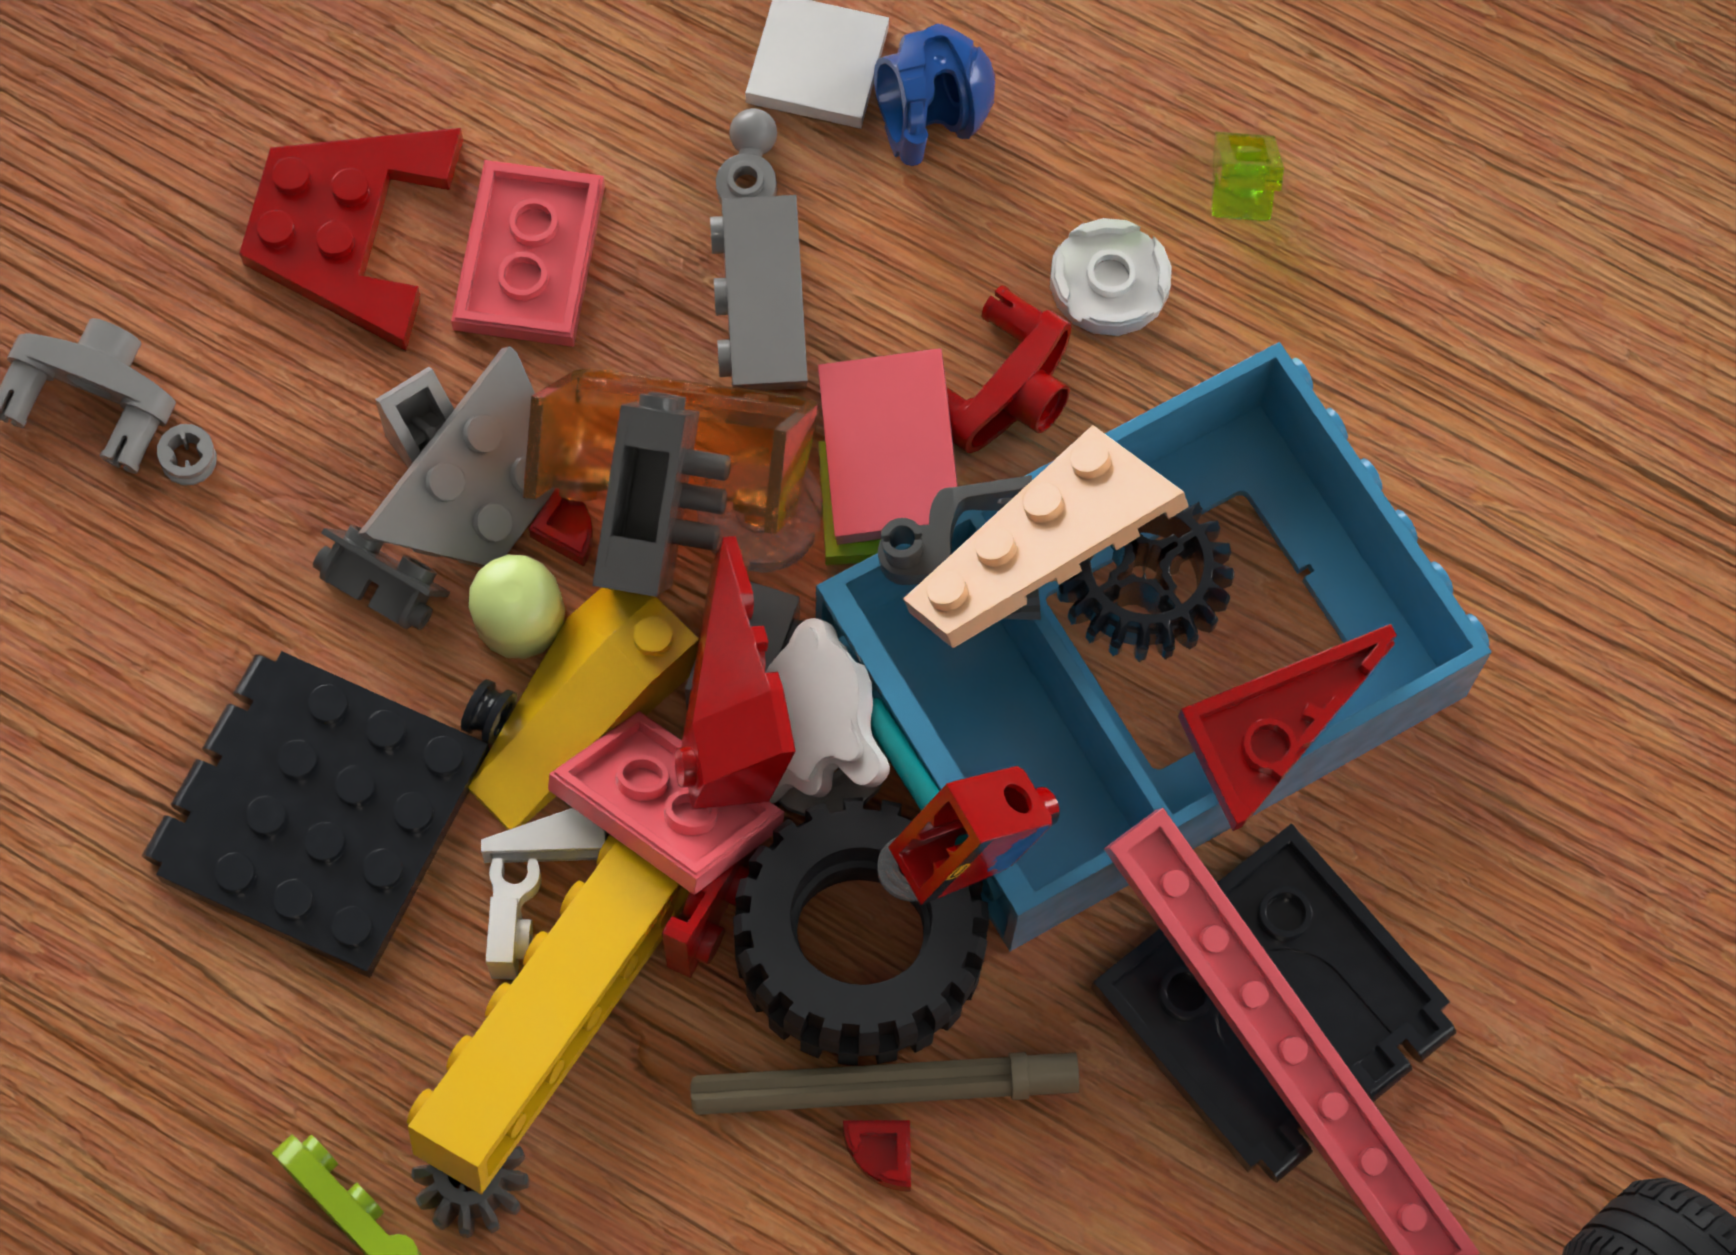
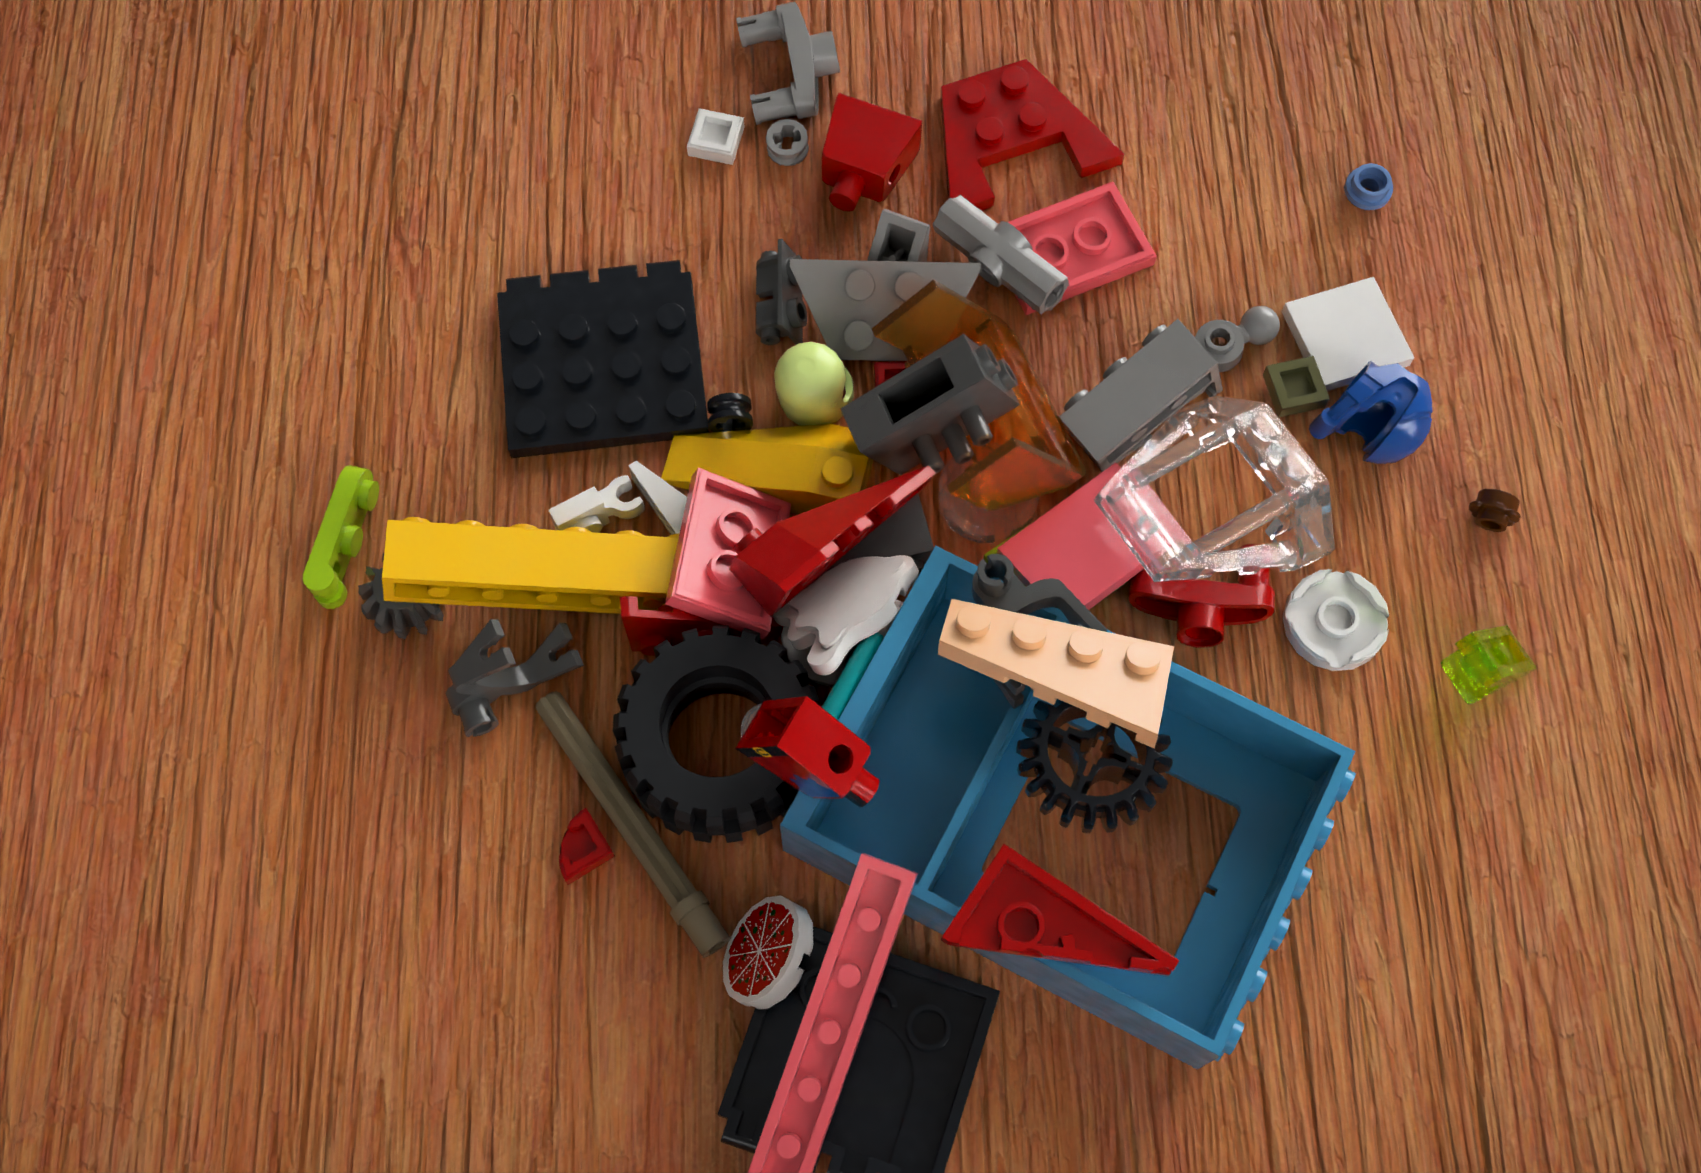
camera: 60 degrees right, 0 degrees up
none -> dark grey piece [445,619,584,737]
none -> white tile [687,108,745,165]
none -> tile [723,896,813,1009]
none -> red torso [822,93,922,212]
none -> light grey piece [933,195,1069,314]
none -> clear windscreen [1094,396,1335,582]
none -> olive plate [1263,356,1330,418]
none -> reddish brown plate [1469,489,1521,532]

